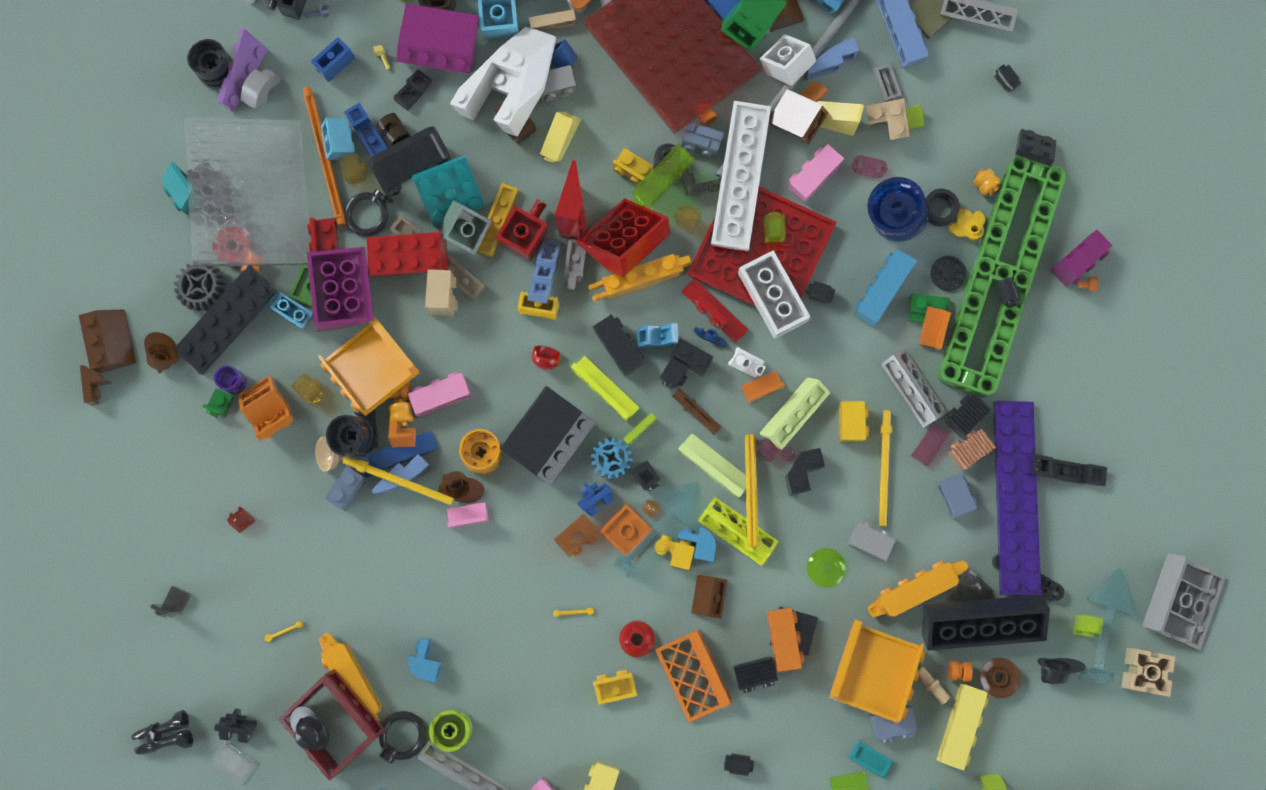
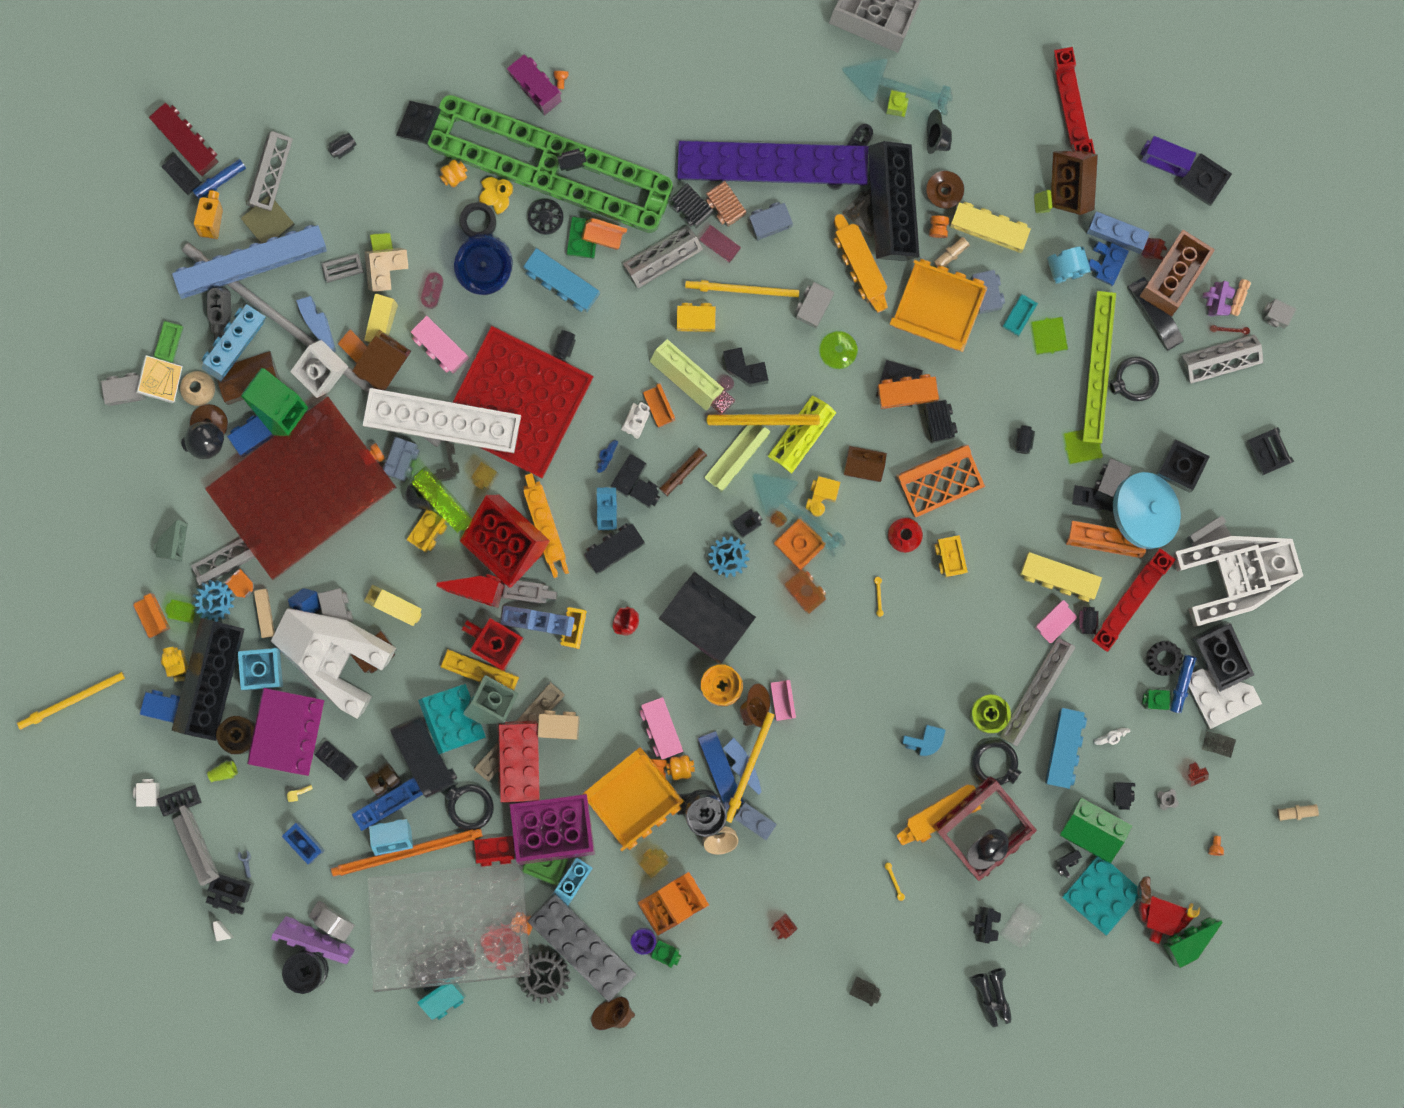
camera: 90 degrees left, 5 degrees up
reddish brown slope [78,309,136,373] -> none
reddish brown slope [80,365,112,406] -> none
clear yellow brick [339,153,368,185] -> none
orange panel [388,421,416,448] -> none
neon yellow fence [571,356,640,423] -> none
blue hips [577,482,614,517] -> none
lime tile [623,413,656,446] -> none
dark azure brick [677,527,716,563] -> none
red bracket [682,279,748,343] -> none
white brick [738,250,810,339] -> none
clear neon green brick [764,212,786,242] -> none
black slope [1031,454,1107,486] -> none
tan brick [1121,648,1175,697] -> none

